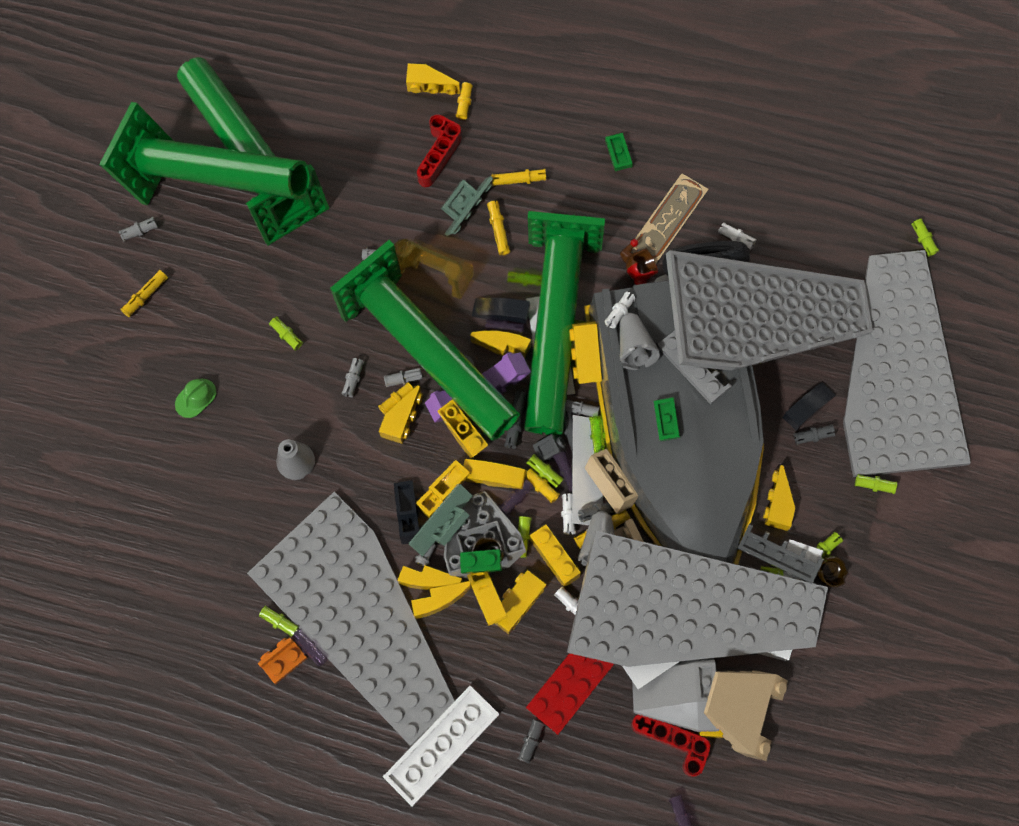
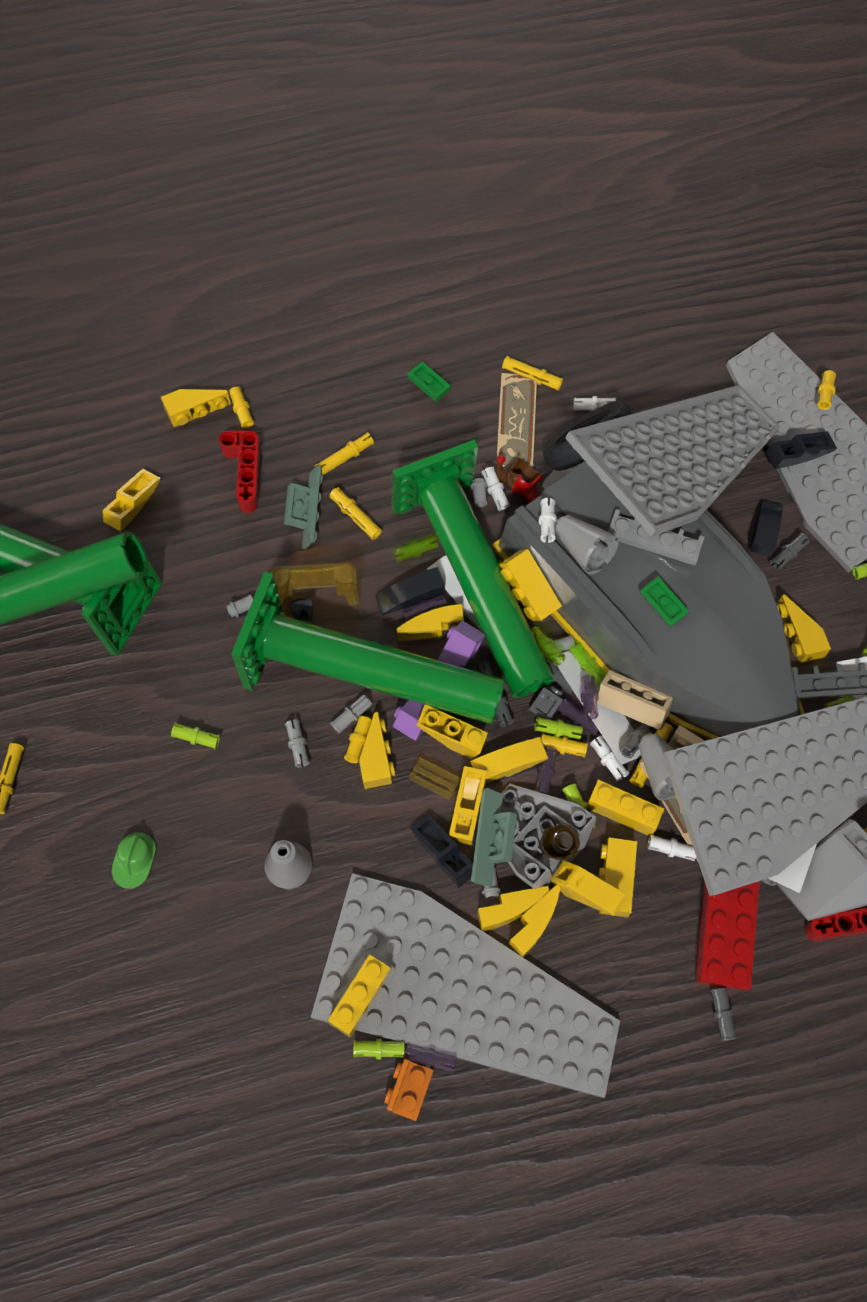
camera: 35 degrees left, 5 degrees down
white plate [383,686,499,807] -> none
green plate [460,549,502,574] -> none
lime pin [911,219,939,257] -> none
none -> yellow slope [103,469,160,531]
none -> black tile [289,597,313,620]
none -> yellow brick [328,954,391,1038]
none -> clear yellow tile [409,757,461,800]
none -> light grey pin [471,478,487,507]
none -> white pin [481,467,510,511]
none -> yellow pin [502,356,563,391]
none -> clear neon green pin [532,627,566,666]
none -> clear purple pin [580,675,599,720]
none -> black slope [766,431,837,469]
none -> yellow pin [817,370,836,410]

